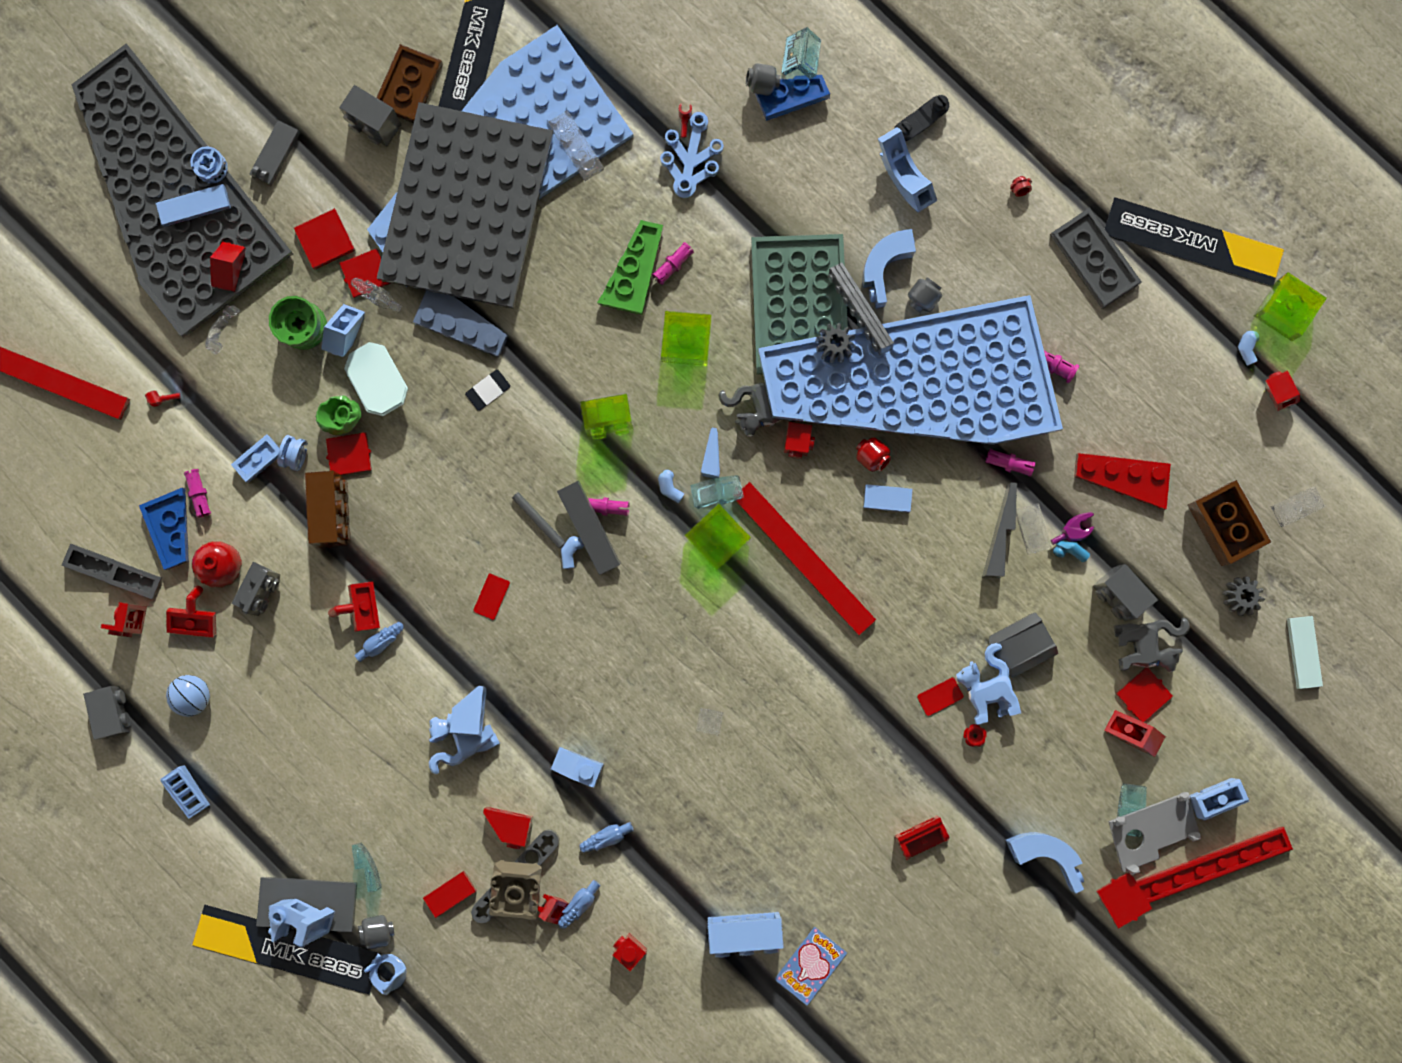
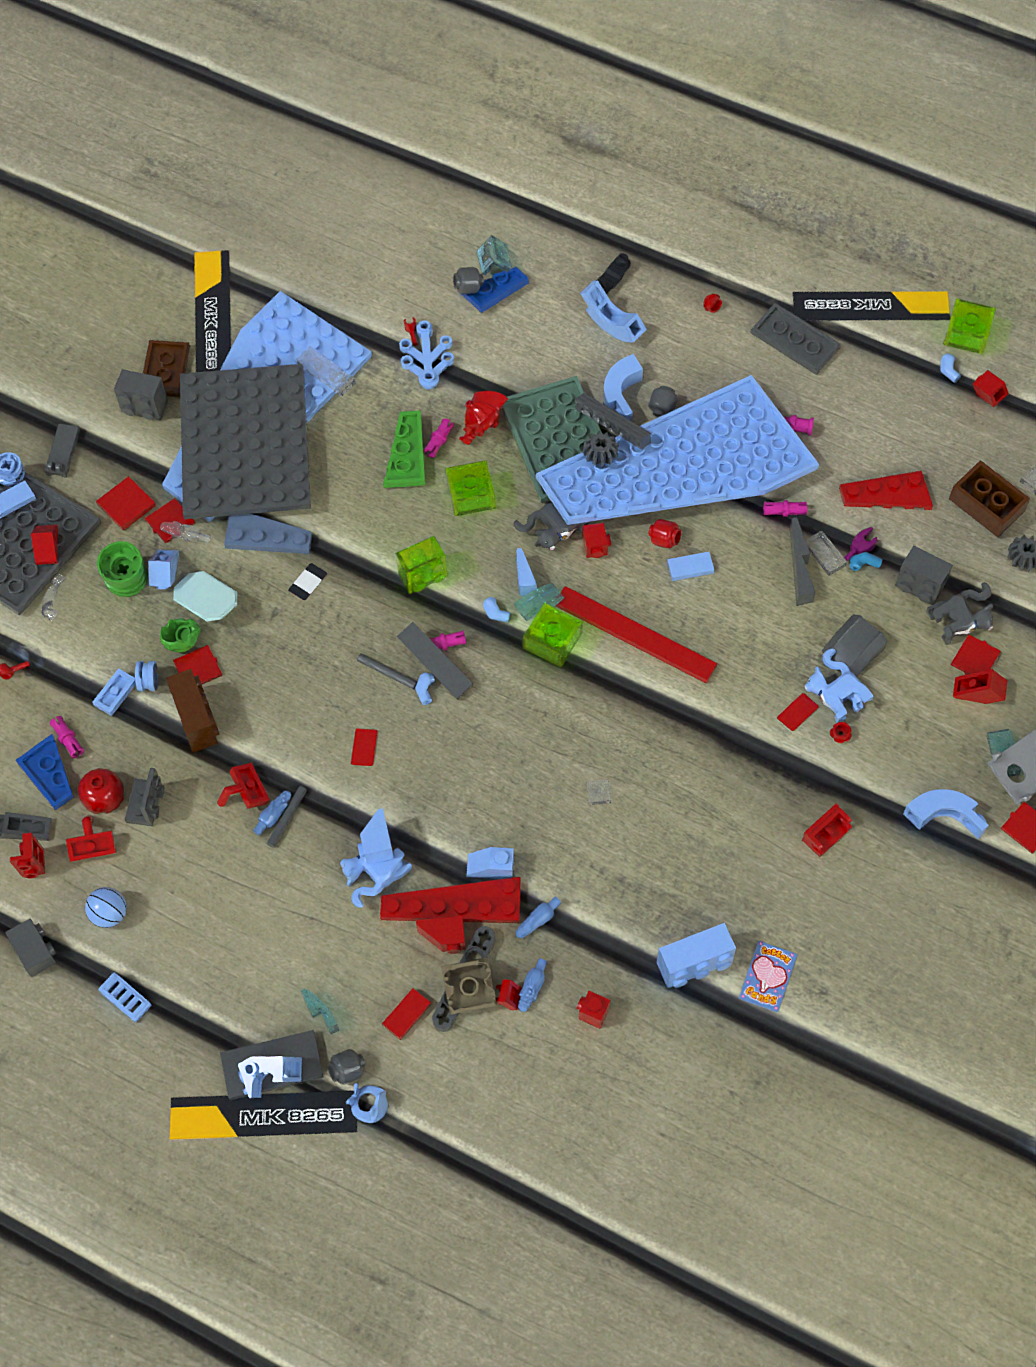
camera: 15 degrees left, 20 degrees down
none -> dark grey bar [267,786,307,848]
none -> red wing [380,877,521,923]
none -> red helmet [459,391,509,445]

